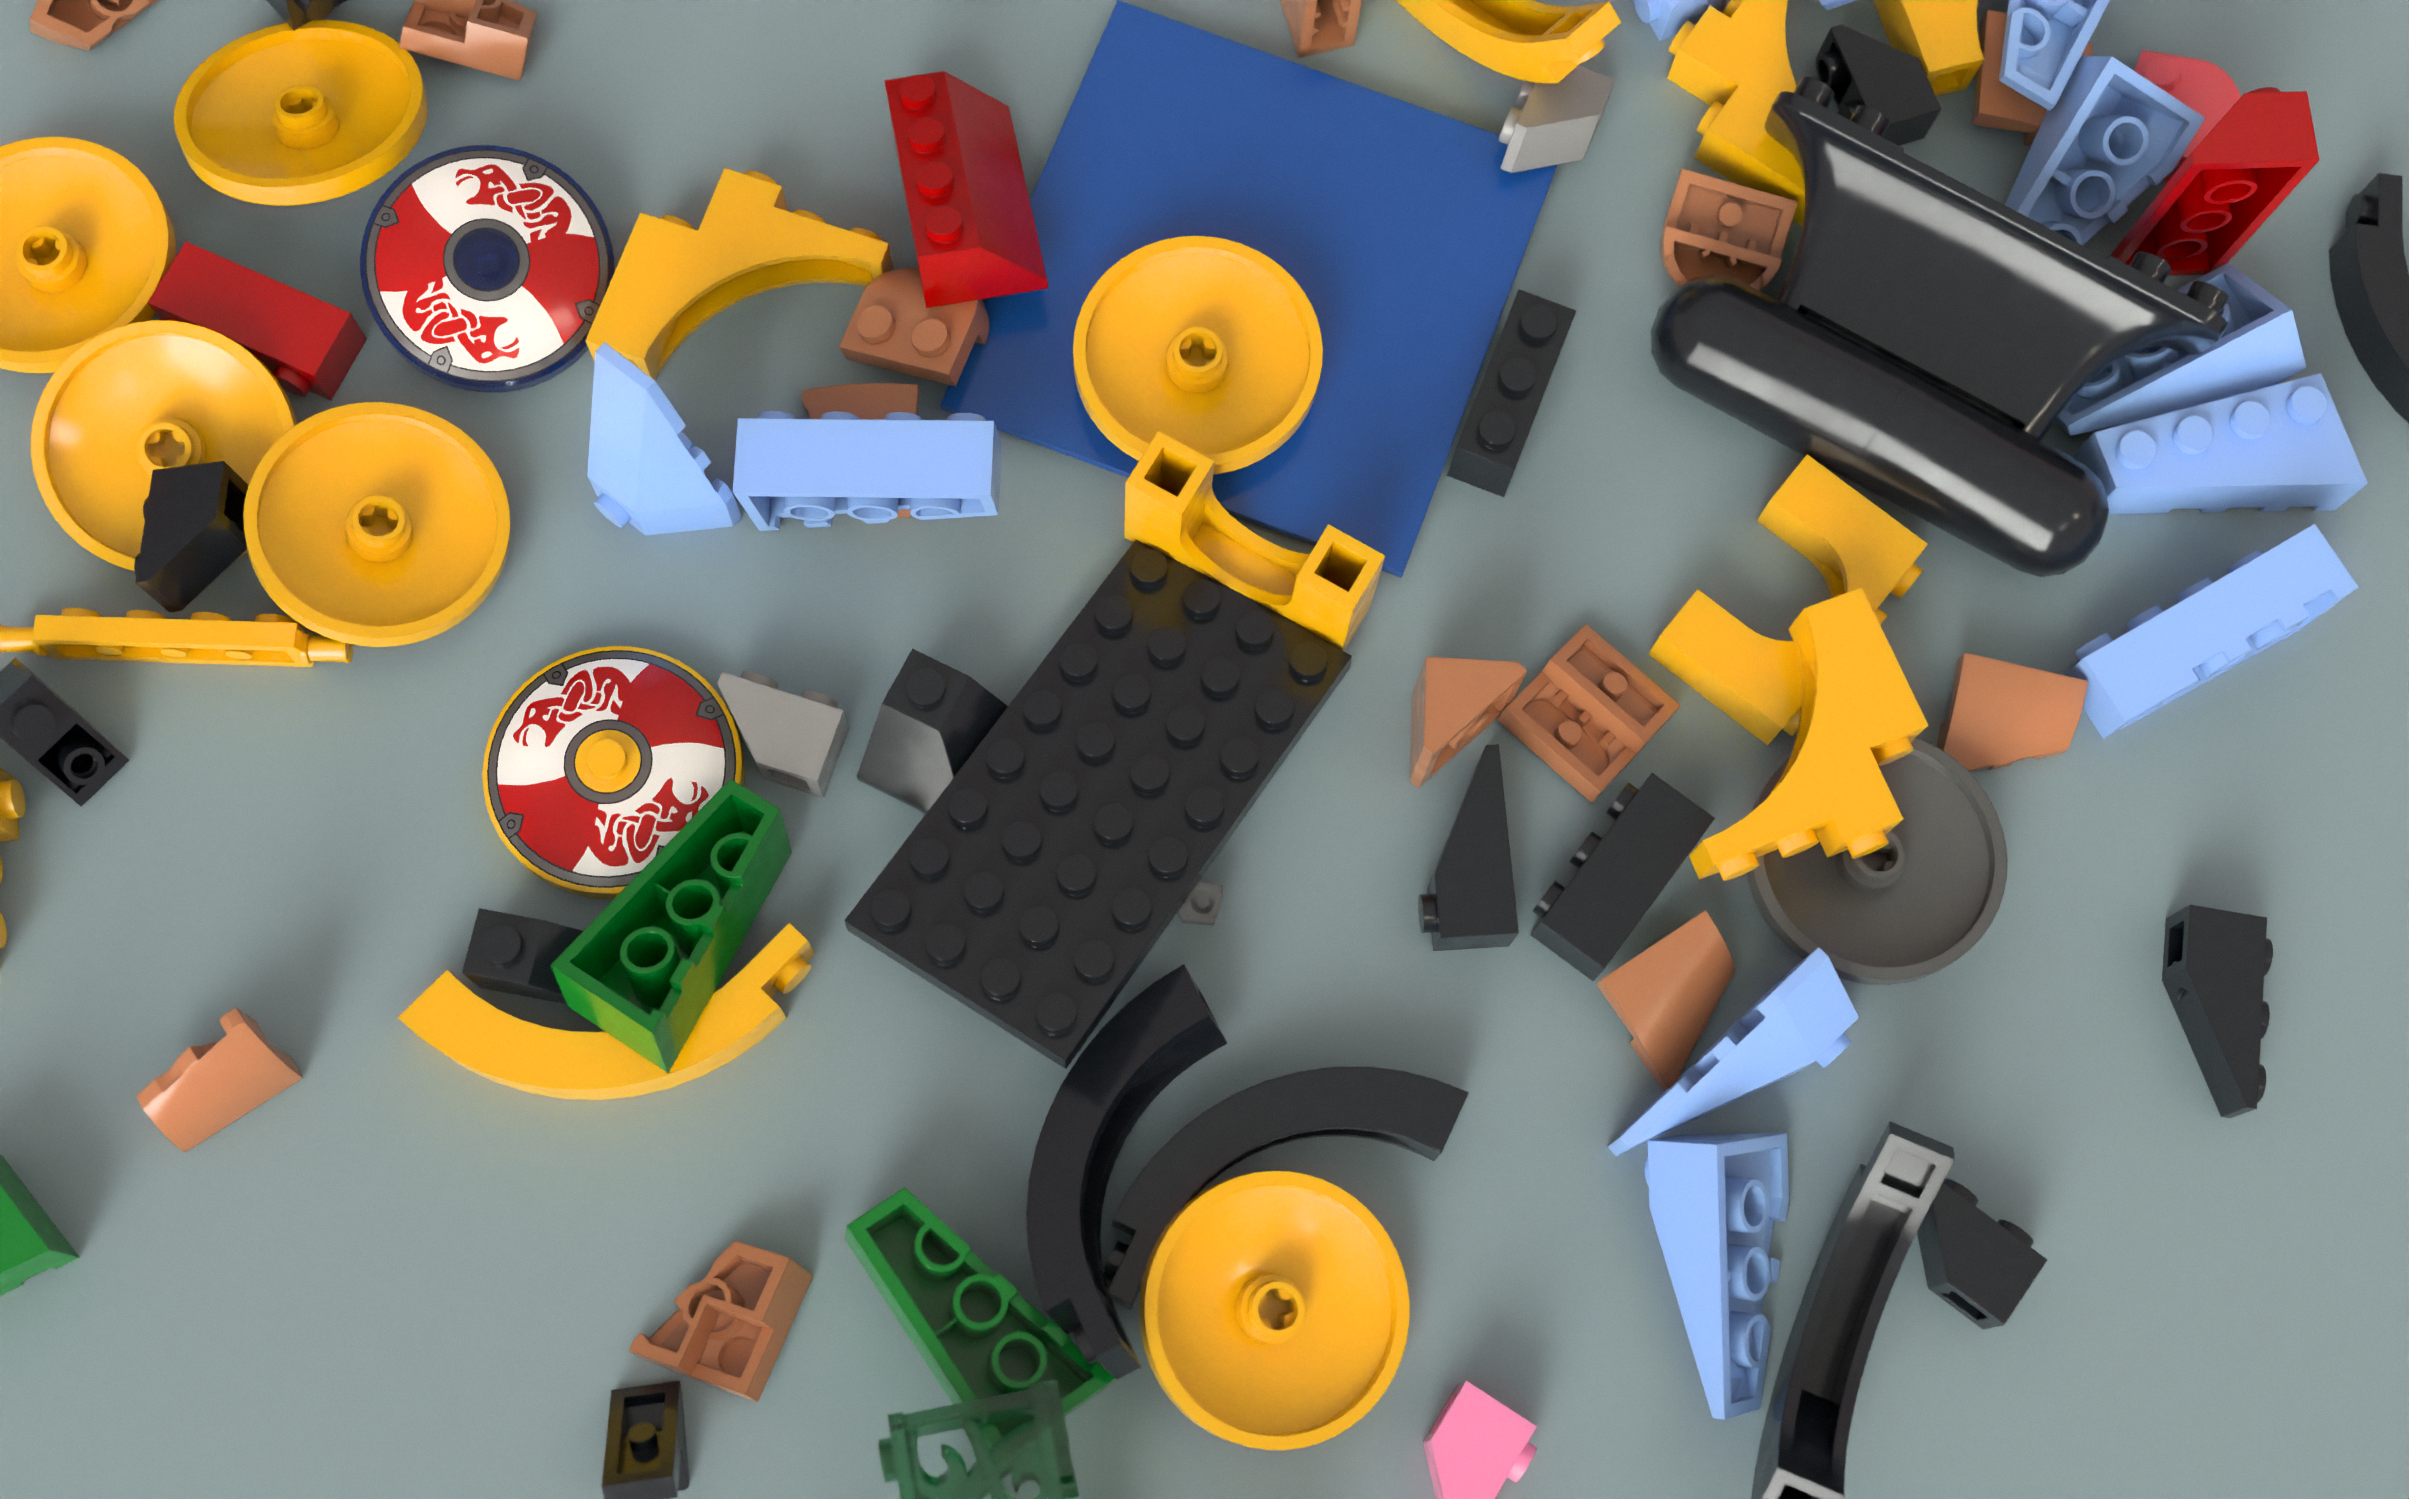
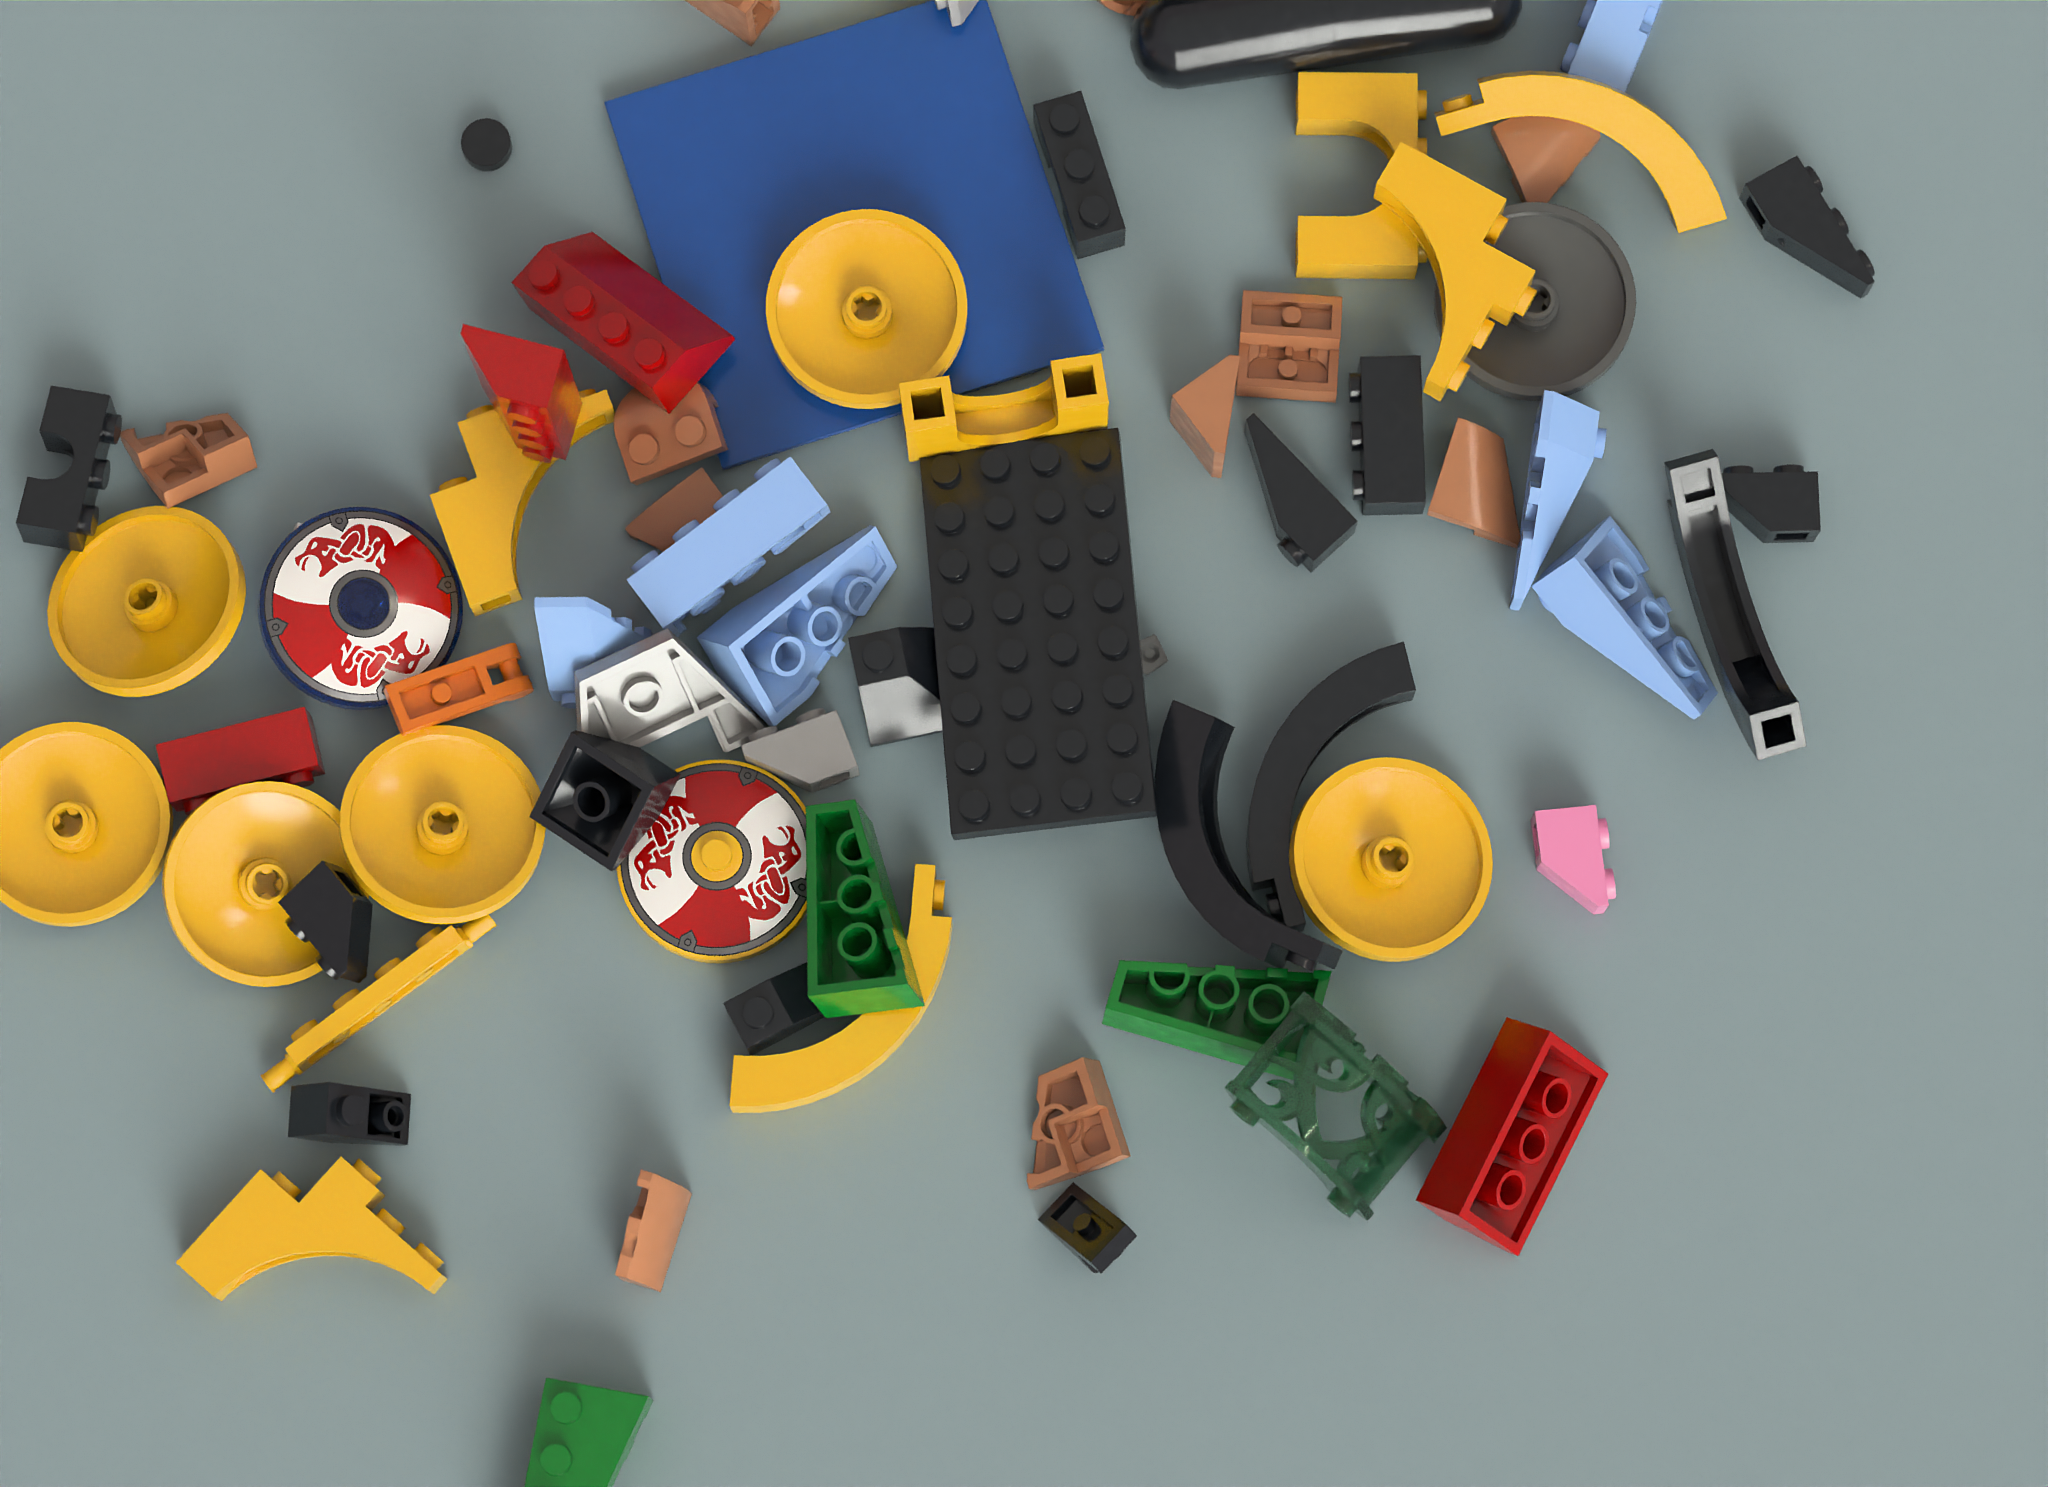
camera: 30 degrees left, 5 degrees up
none -> orange plate [383,643,534,736]
none -> red slope [460,324,582,463]
none -> black slope [529,730,681,871]
none -> light grey wing [574,628,768,752]
none -> light blue wedge [697,525,897,726]
none -> yellow arch [1434,71,1727,233]

